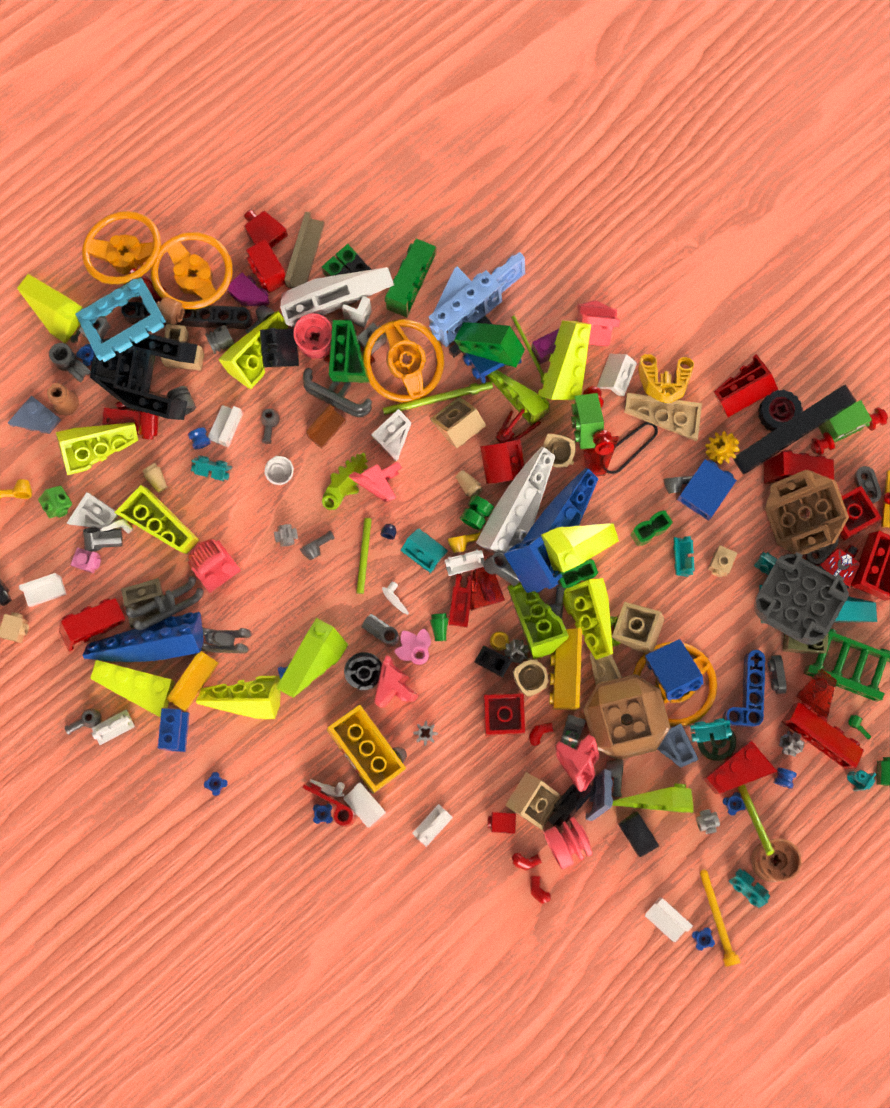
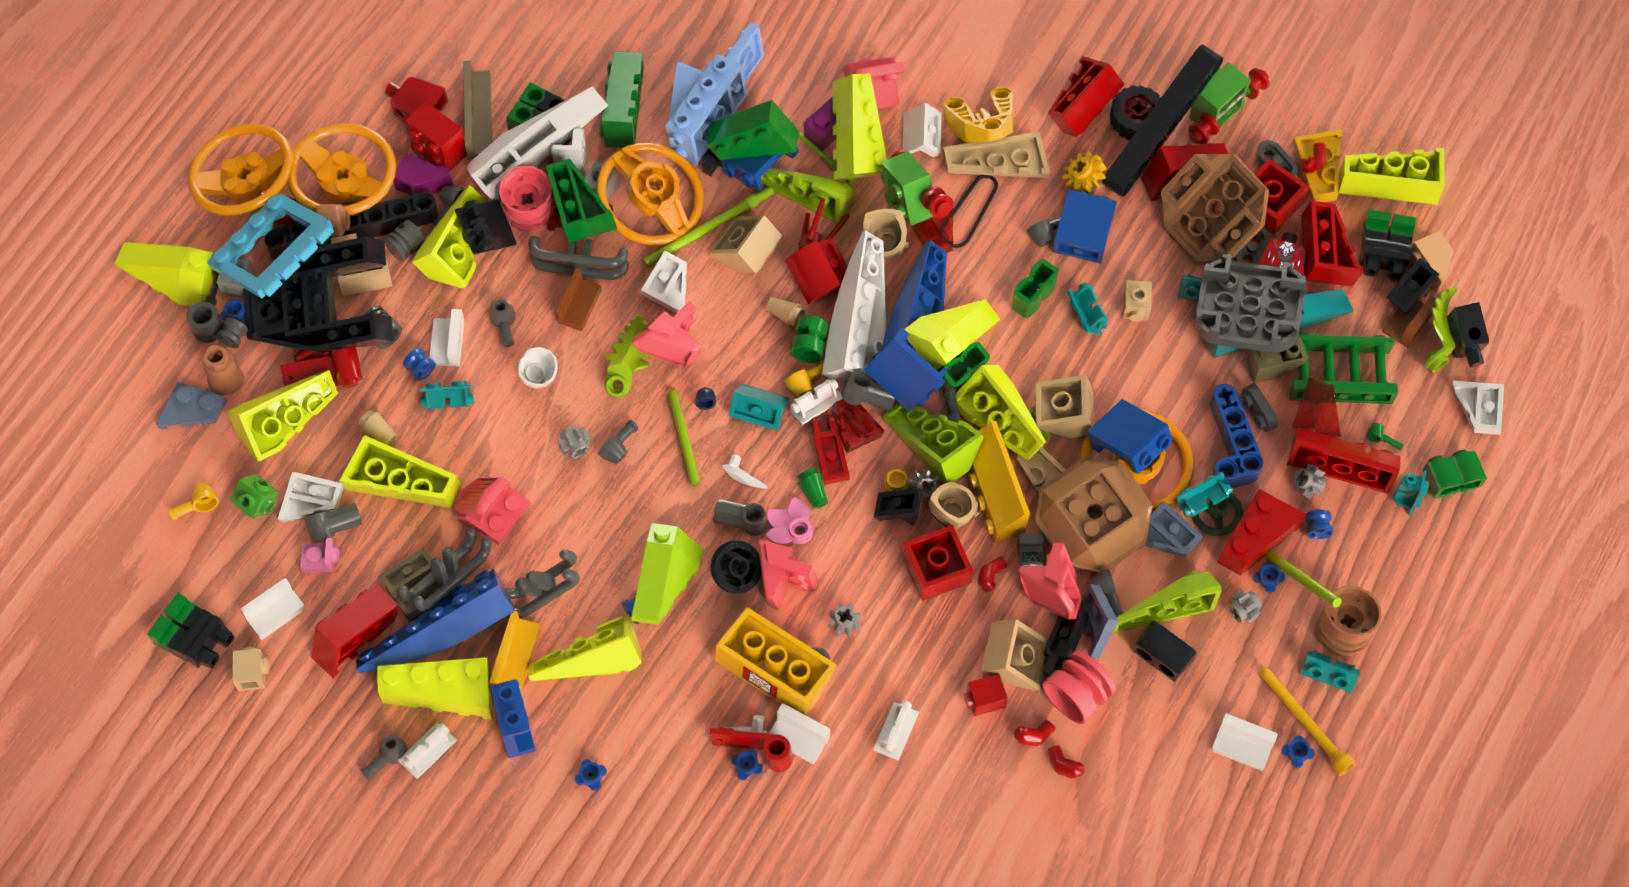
camera: 20 degrees left, 15 degrees down
white bar [100,519,134,534] -> none

